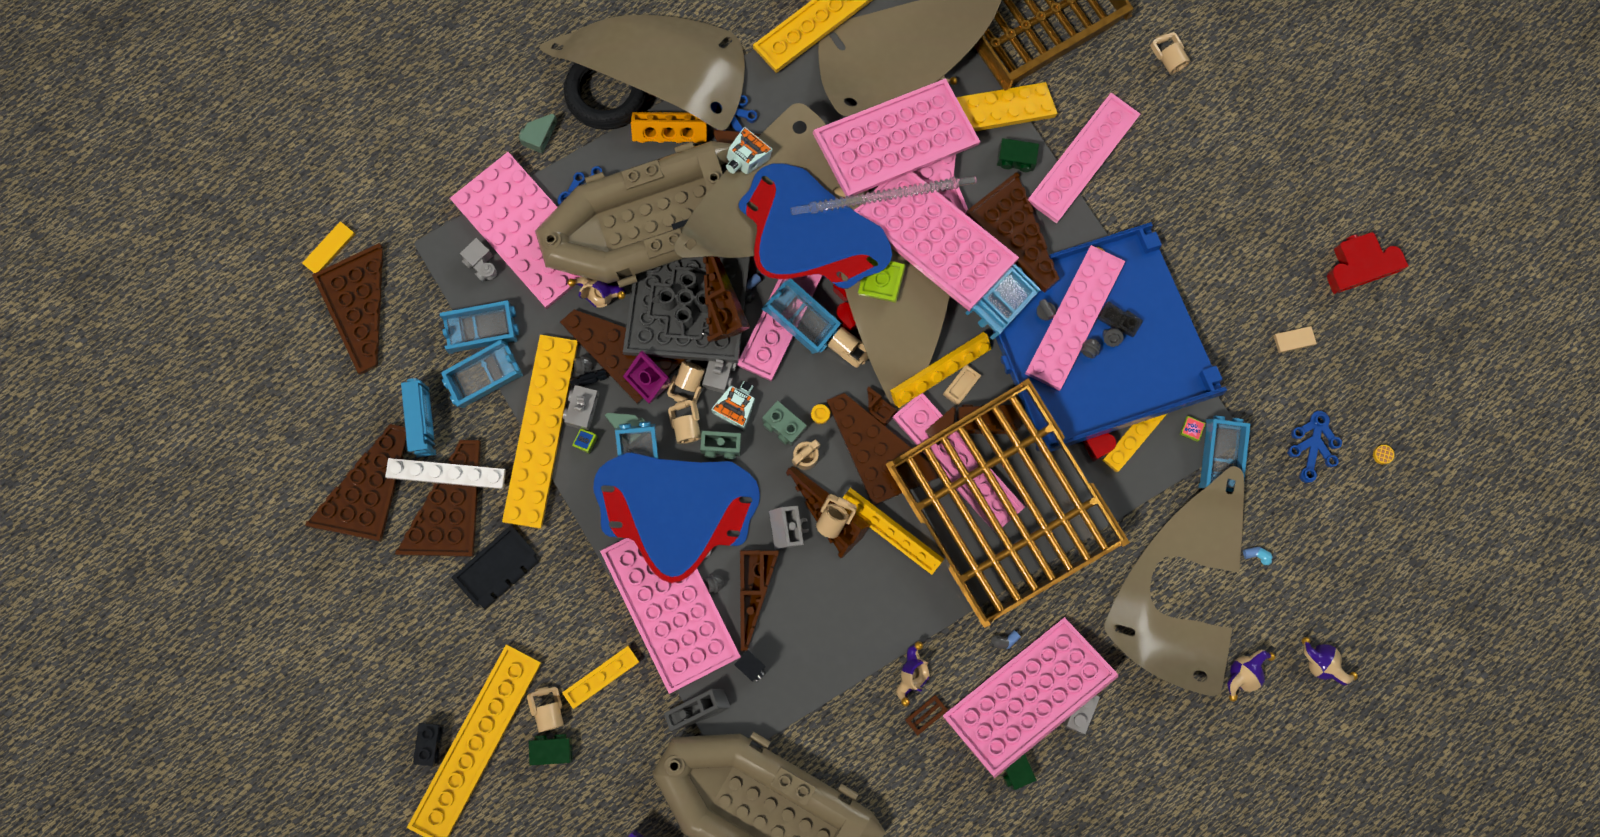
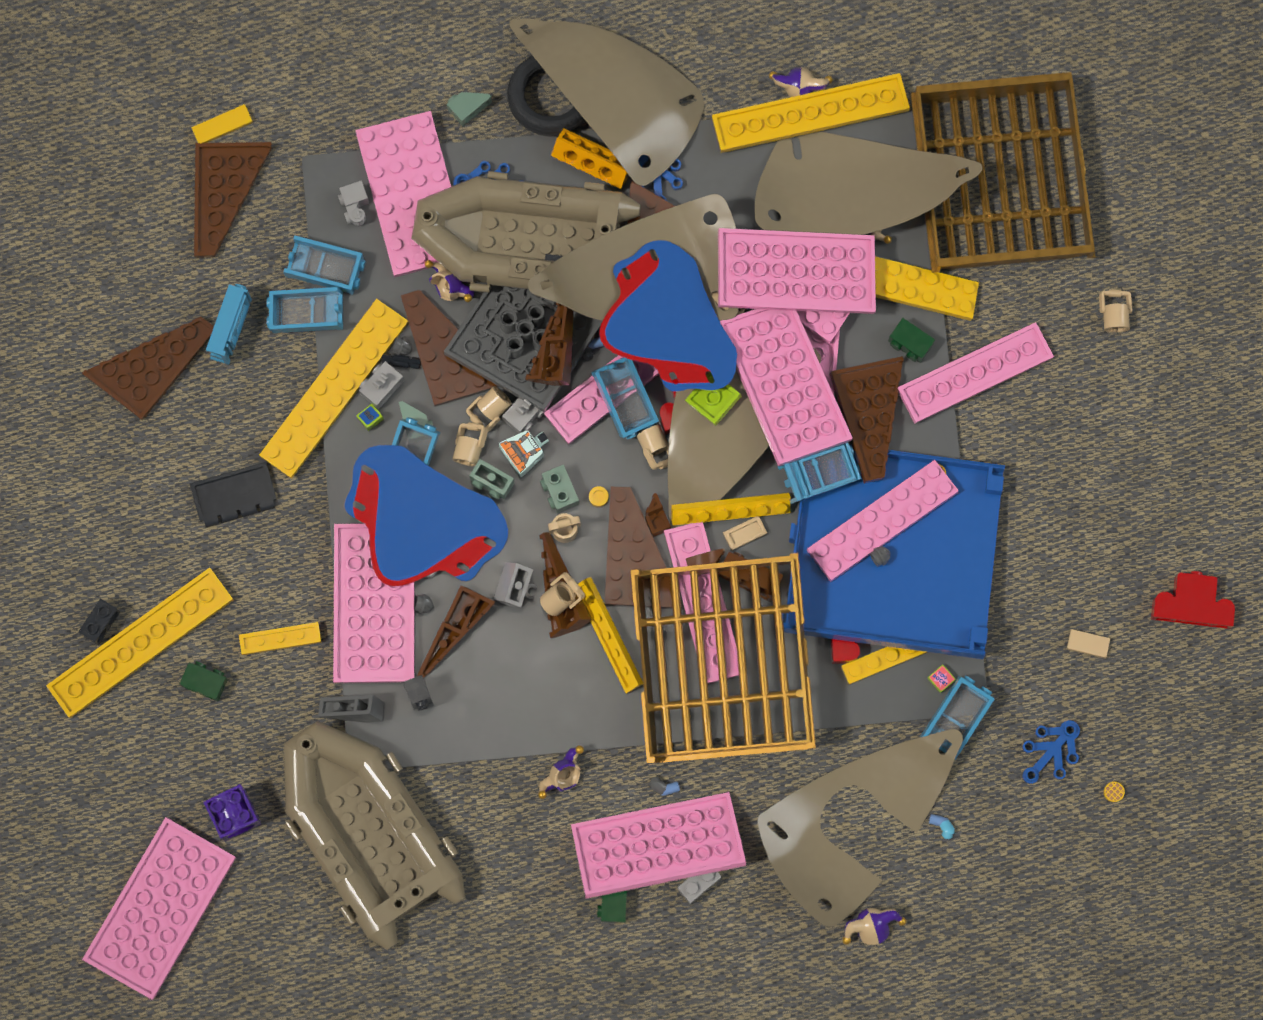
camera: 30 degrees right, 0 degrees up
white plate [385,458,506,489] -> none
reddish brown wing [395,440,481,557] -> none
tan piece [527,687,564,733] -> none
magenta slope [623,351,671,404] -> none
torso [726,127,772,174] -> none
clear hose [790,176,977,215] -> none
reddish brown tile [905,695,948,736] -> none
dark grey plate [1036,299,1056,321] -> none
clear smoke slope [1097,302,1143,337] -> none
dark grey plate [1102,328,1123,347] -> none
piece [1301,637,1358,686] -> none

